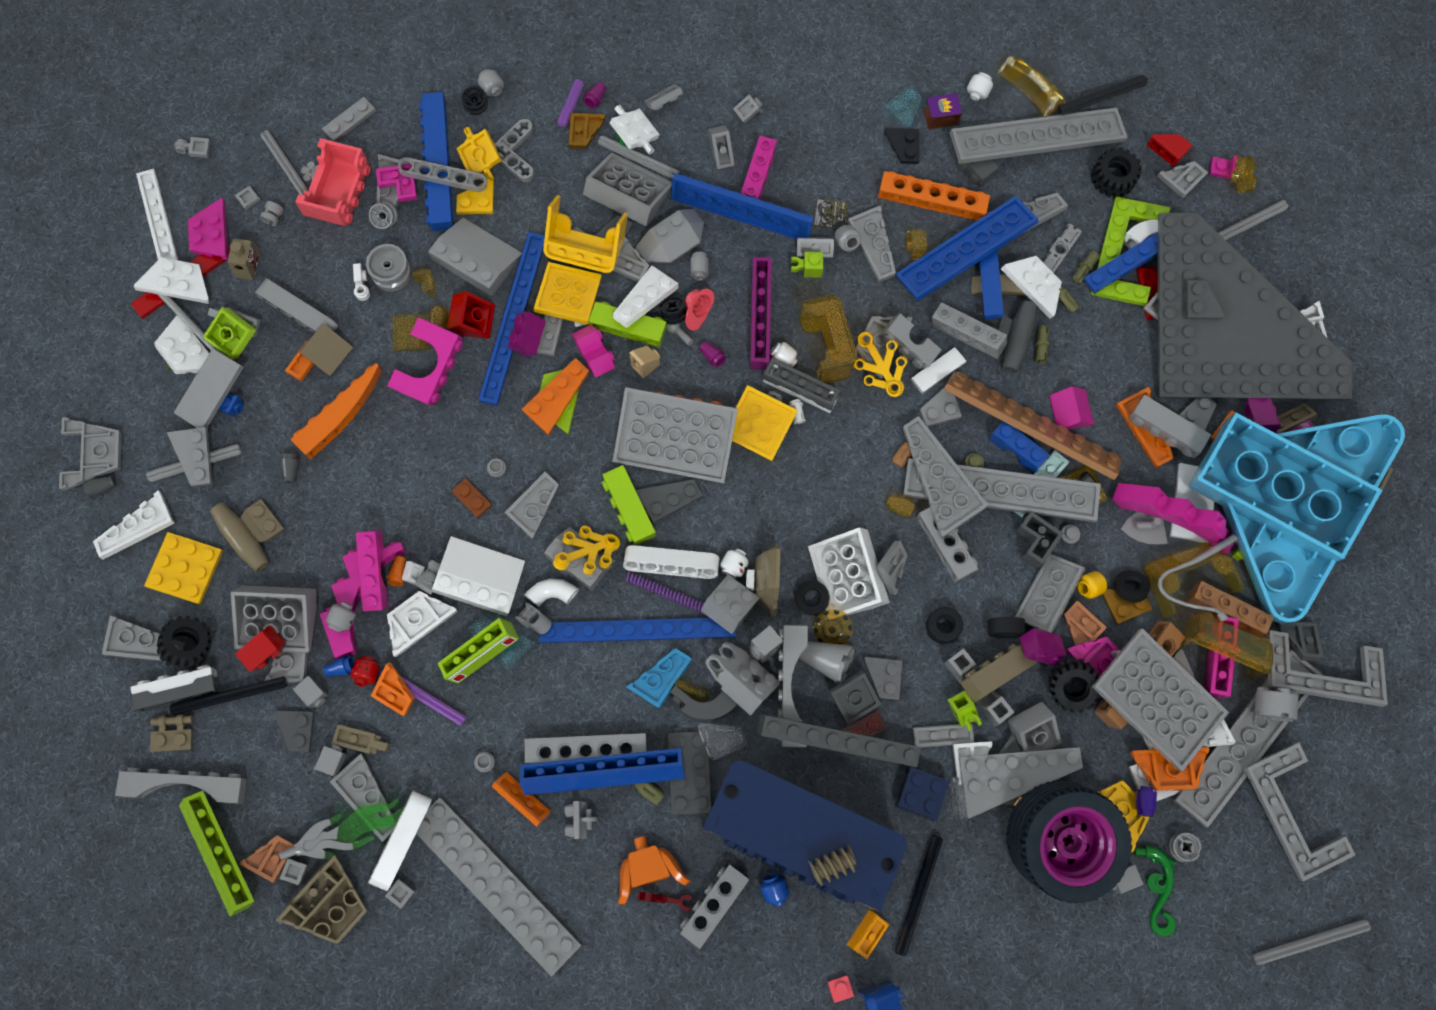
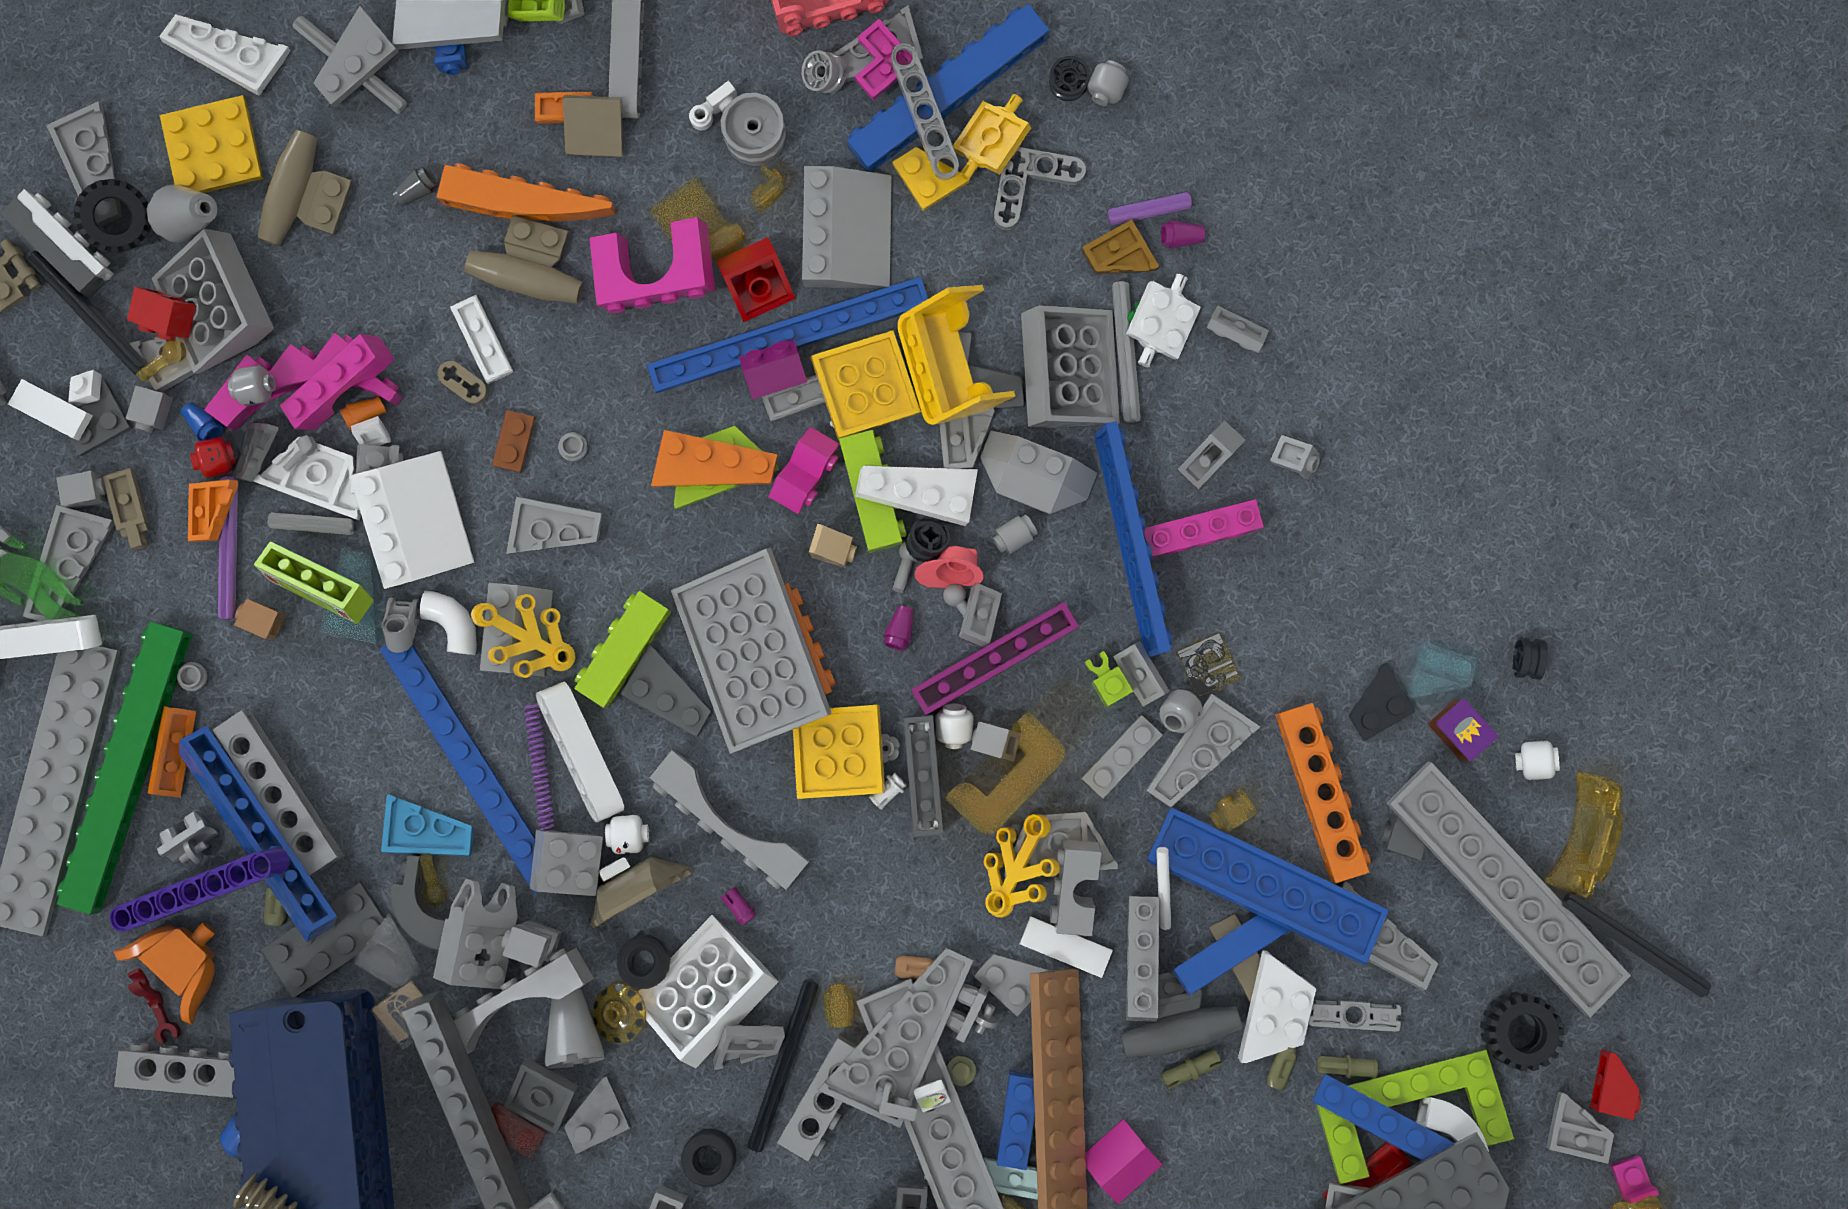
camera: 65 degrees right, 10 degrees up
none -> white tile [8,379,93,441]
none -> green brick [57,622,193,915]
none -> white plate [68,370,102,407]
none -> dark purple beam [109,847,290,932]
none -> clear yellow bar [136,340,187,383]
none -> light grey cone [147,185,217,243]
none -> flat silver wing [232,422,279,482]
none -> medium nougat brick [234,599,287,641]
none -> light grey axle [267,512,355,535]
none -> light grey hand [283,435,318,472]
none -> clear piece [371,981,423,1050]
none -> dark tan beam [438,361,488,405]
none -> white tile [450,295,514,384]
none -> dark tan plate [465,215,583,304]
none -> light grey arch [649,750,810,890]
none -> magenta pin [720,887,756,926]
none -> black axle [747,980,818,1152]
none -> light grey bracket [874,1081,917,1121]
none -> white tile [913,1080,951,1112]
none -> light grey bar [943,584,967,617]
none -> light grey hips [945,983,998,1043]
none -> light grey plate [959,583,1002,647]
none -> light grey brick [971,722,1022,762]
none -> light grey plate [1081,715,1163,799]
none -> white bar [1156,847,1171,930]
none -> black wheel [1512,637,1548,680]

